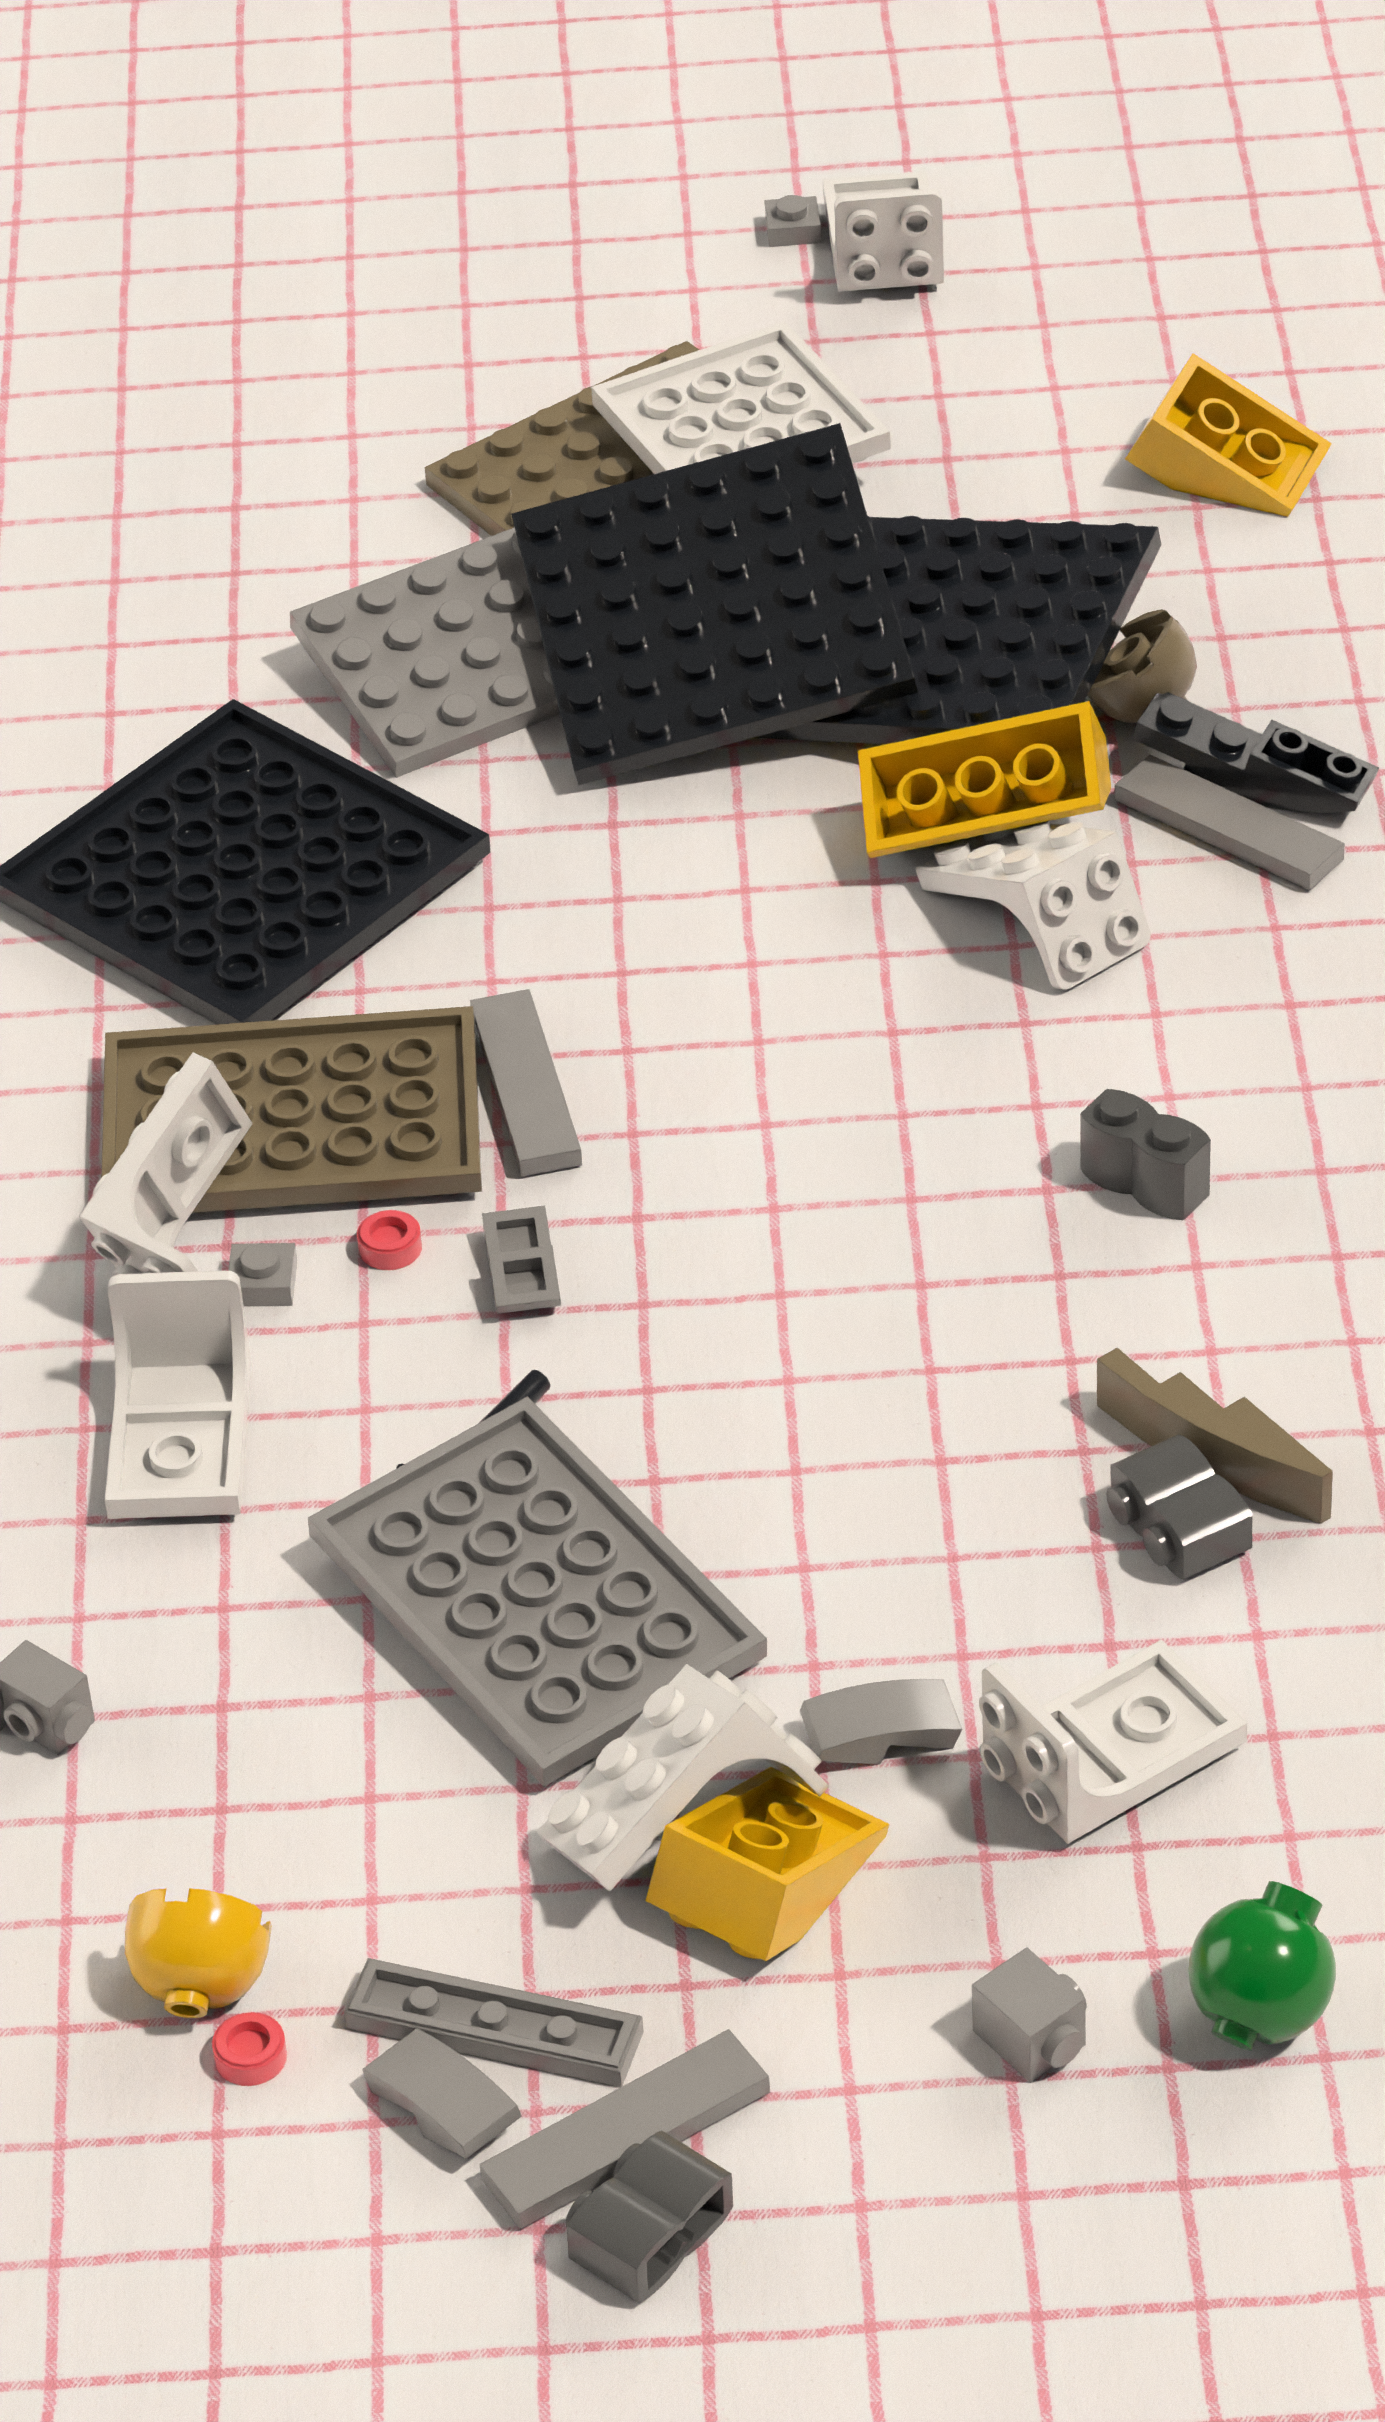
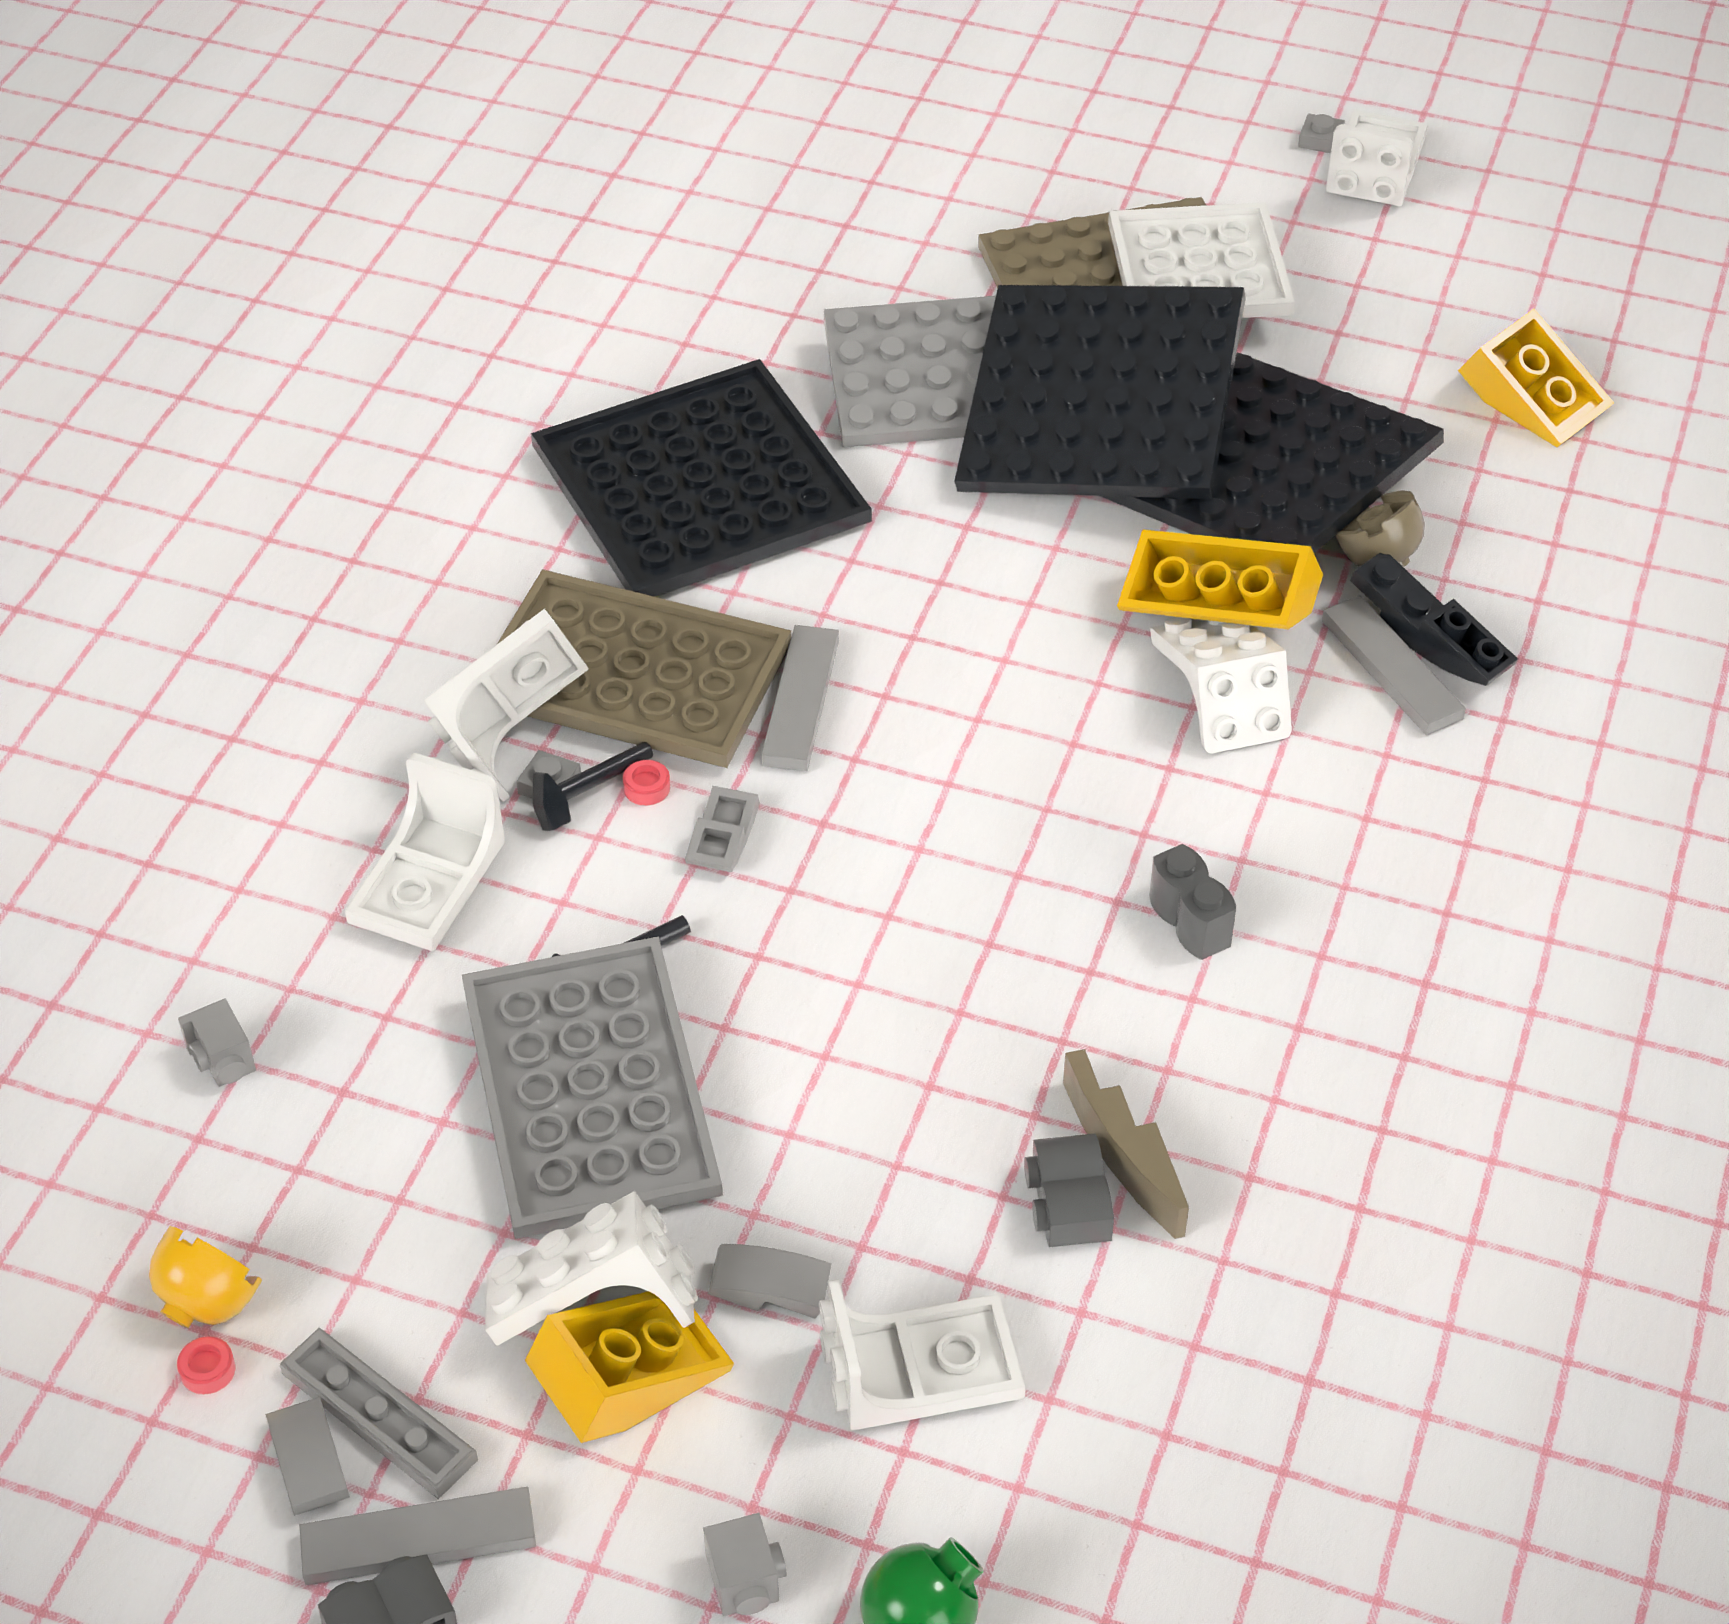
camera: 20 degrees right, 5 degrees up
none -> black piece [532,742,653,831]

